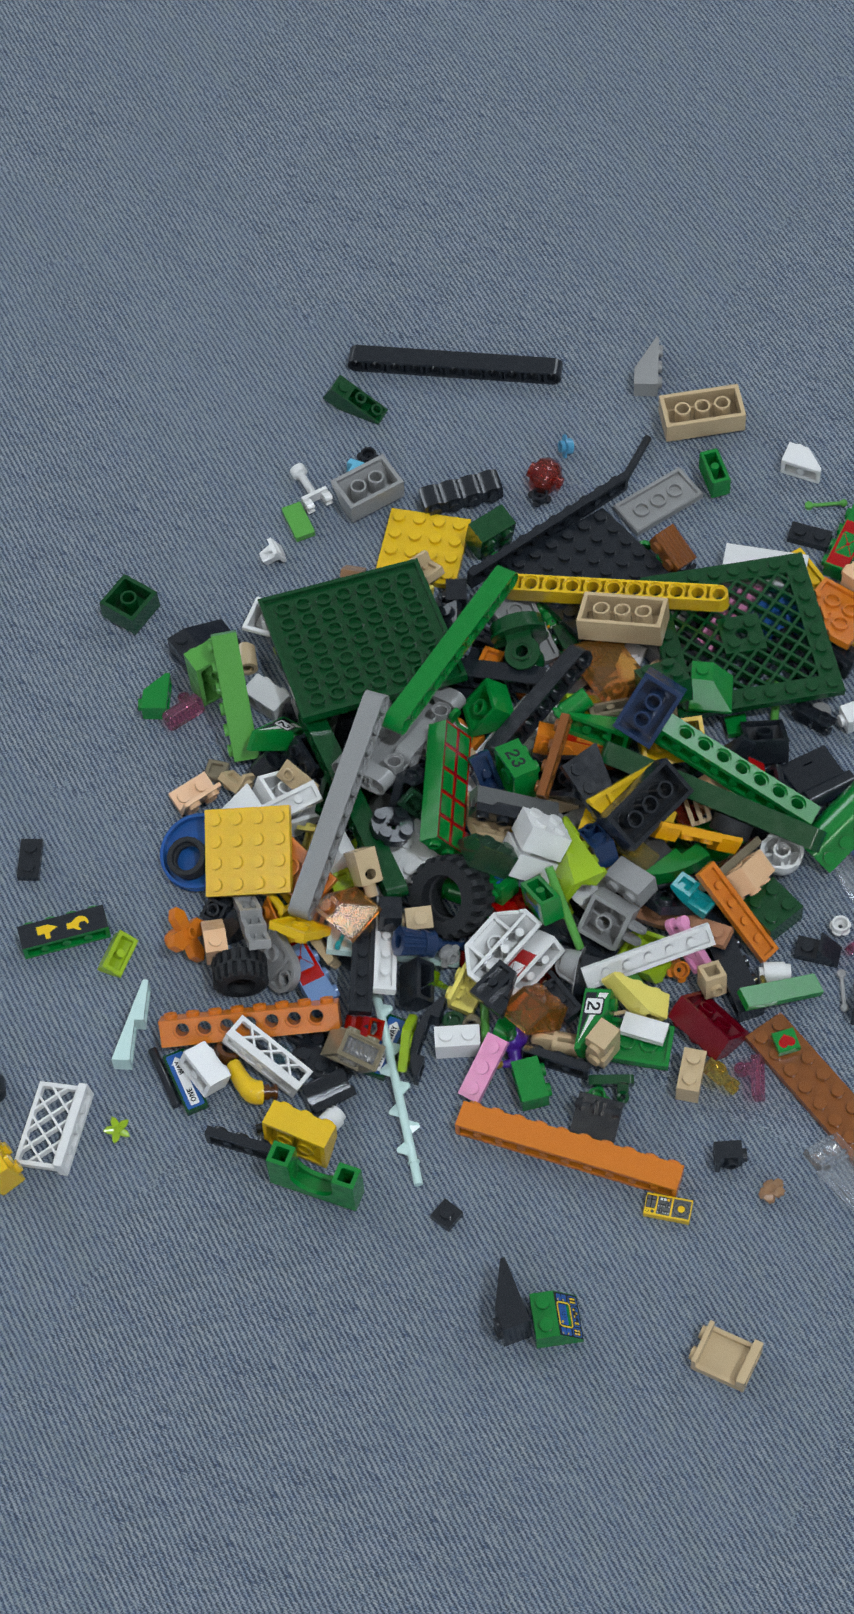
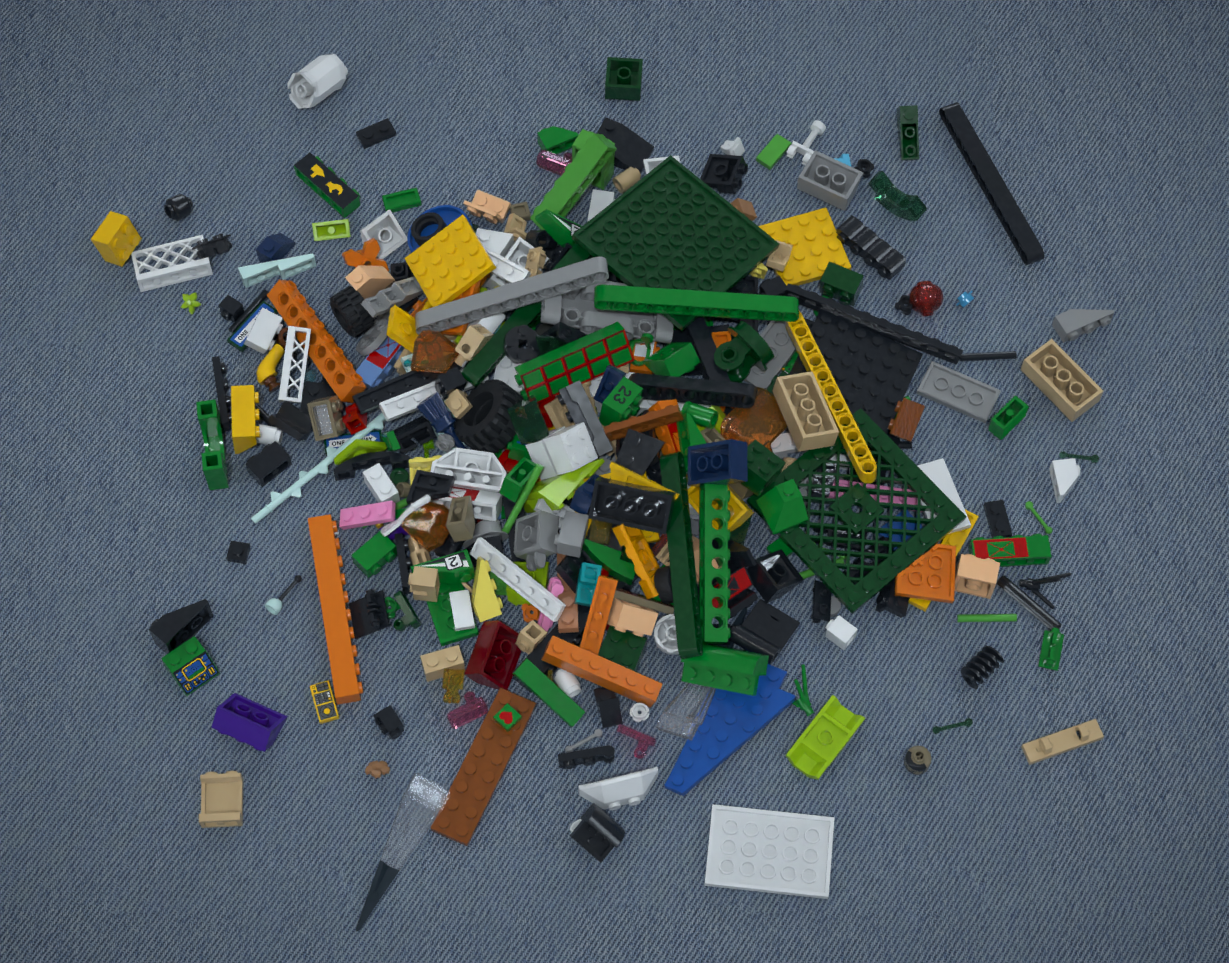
camera: 55 degrees right, 5 degrees up
none -> black hinge [192,233,232,259]
none -> dark purple slope [211,693,288,752]
none -> black plate [219,295,244,323]
none -> black brick [245,441,292,487]
none -> dark blue slope [256,233,296,263]
none -> hinge [265,575,302,615]
none -> white slope [360,210,407,259]
none -> green tile [380,430,401,451]
none -> white piece [381,495,431,537]
none -> green tile [382,187,422,213]
none -> dark tan slope [446,495,475,542]
none -> orange brick [541,636,662,708]
none -> black plate [700,154,748,194]
none -> clear green arch [868,170,927,221]
none -> clear green hinge [1059,451,1099,463]

